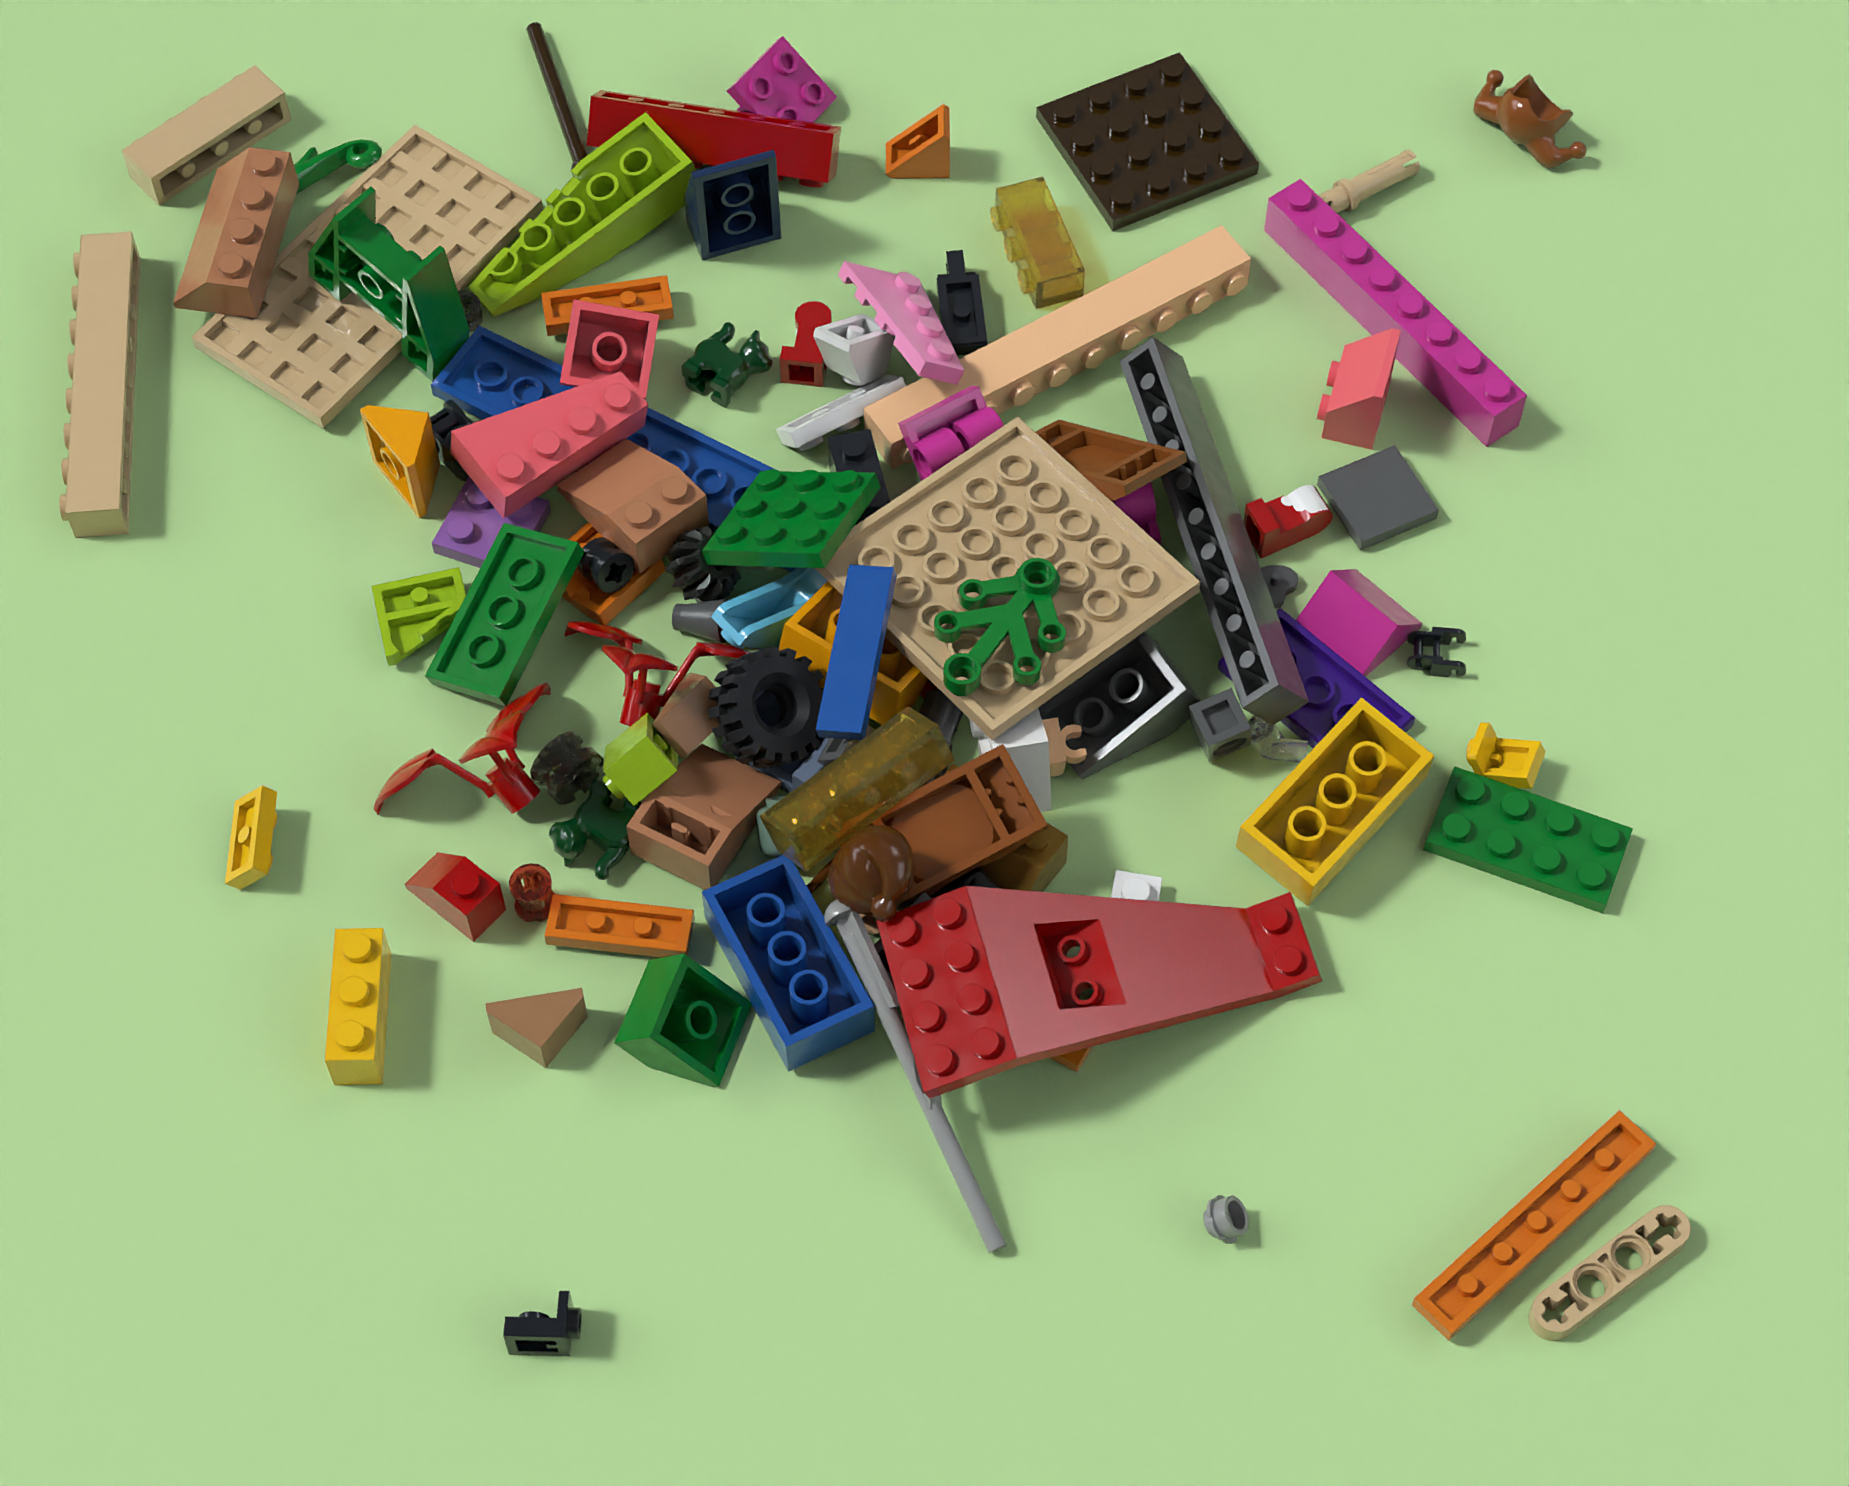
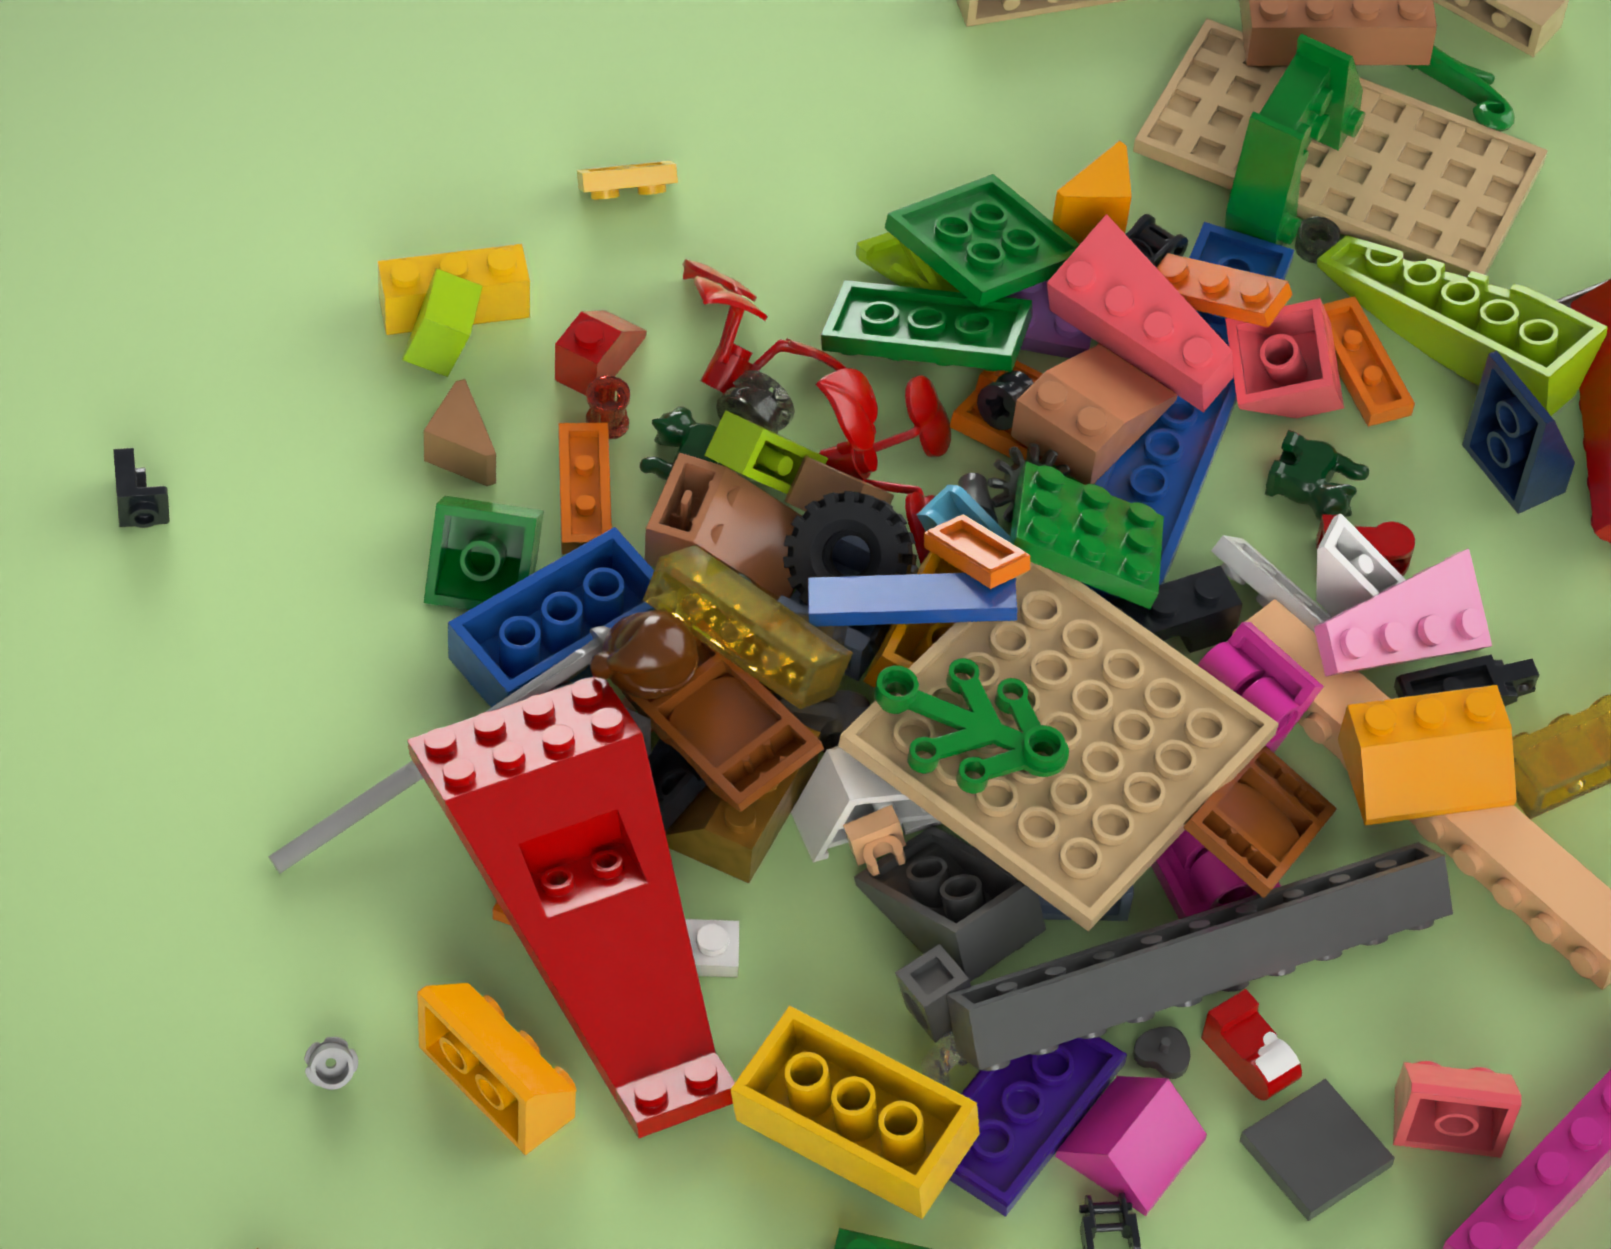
camera: 75 degrees right, 5 degrees down
none -> lime slope [401,268,482,377]
none -> light orange slope [417,983,576,1155]
none -> green plate [885,174,1080,307]
none -> orange tile [924,514,1030,589]
none -> orange plate [1156,253,1293,328]
none -> light orange slope [1337,685,1517,826]

